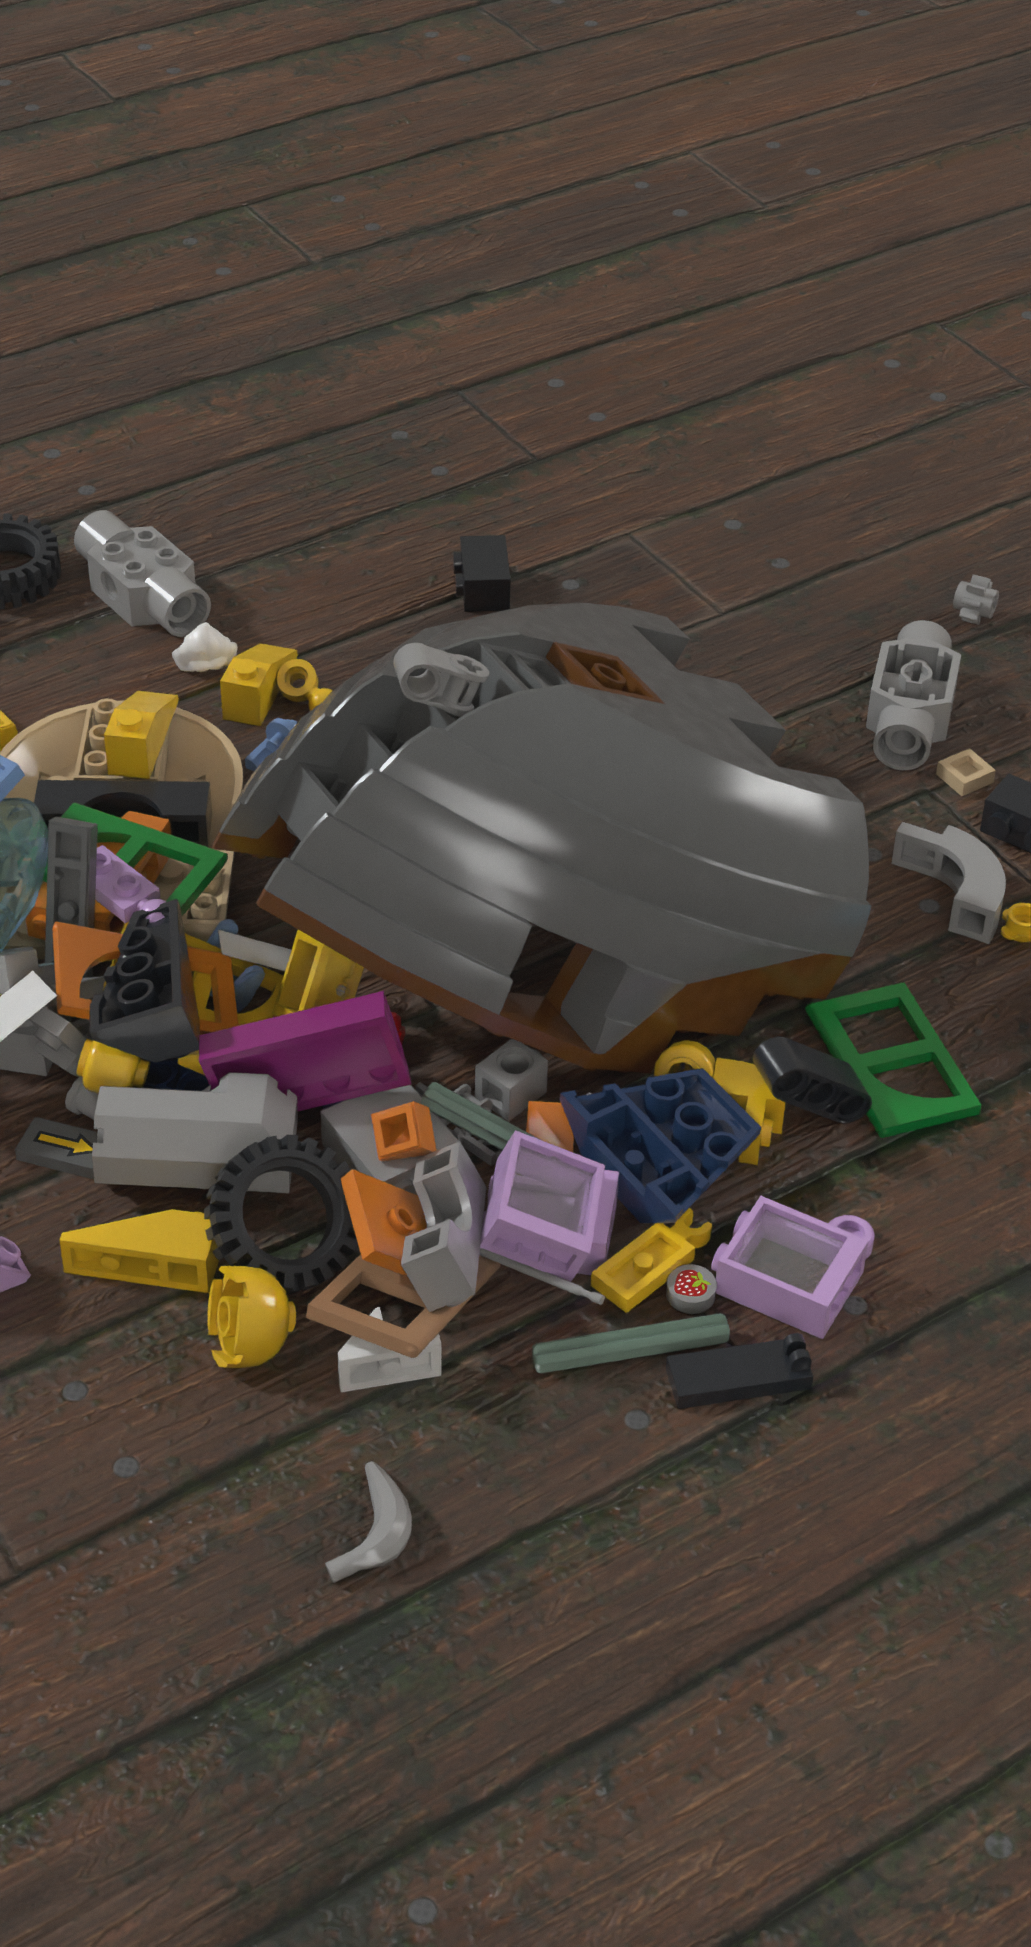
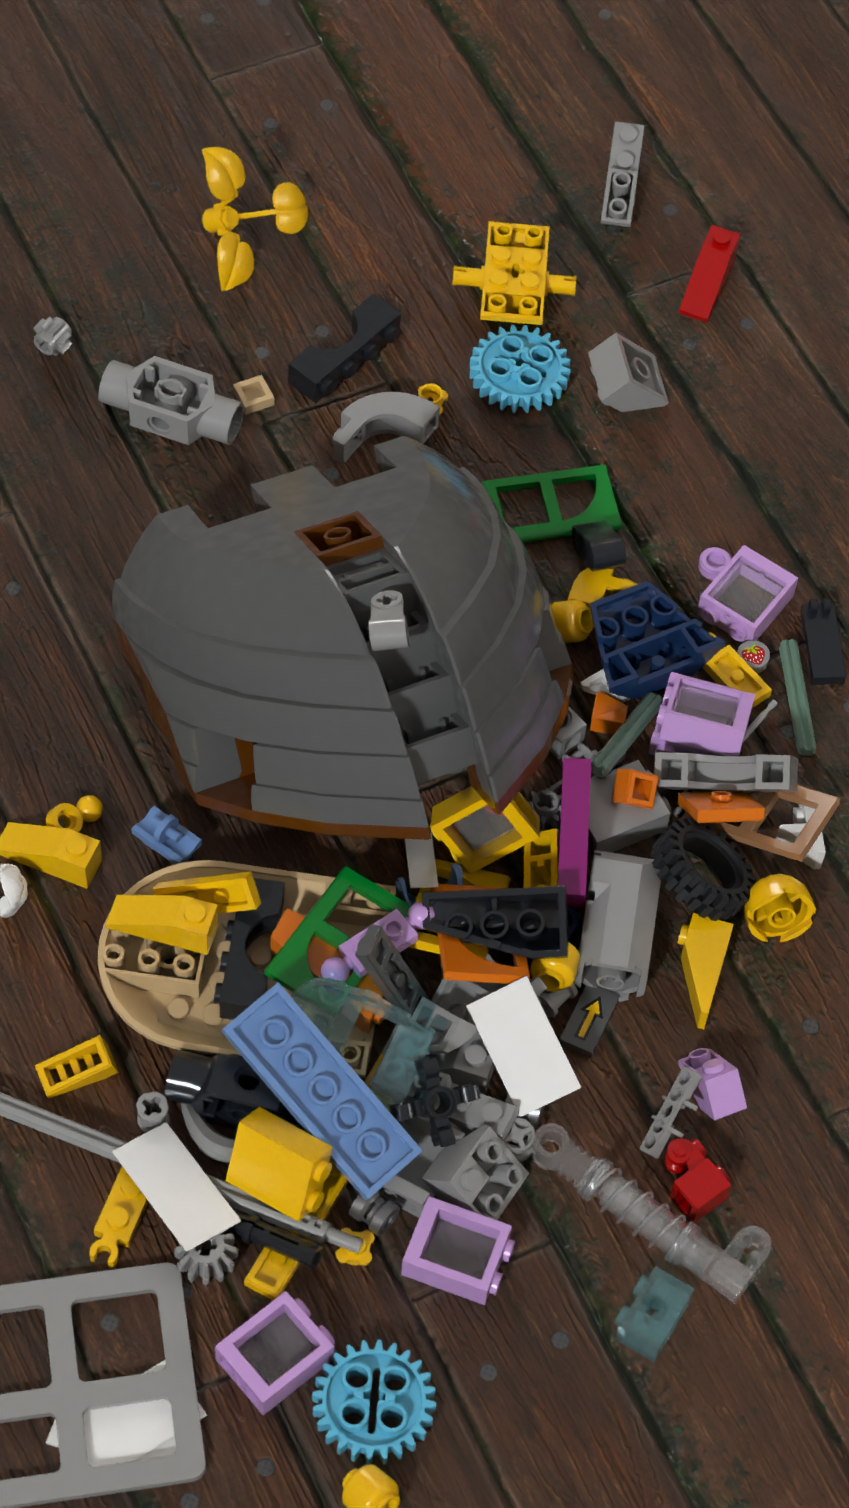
camera: 85 degrees left, 15 degrees up
none -> yellow plate [153,871,262,914]

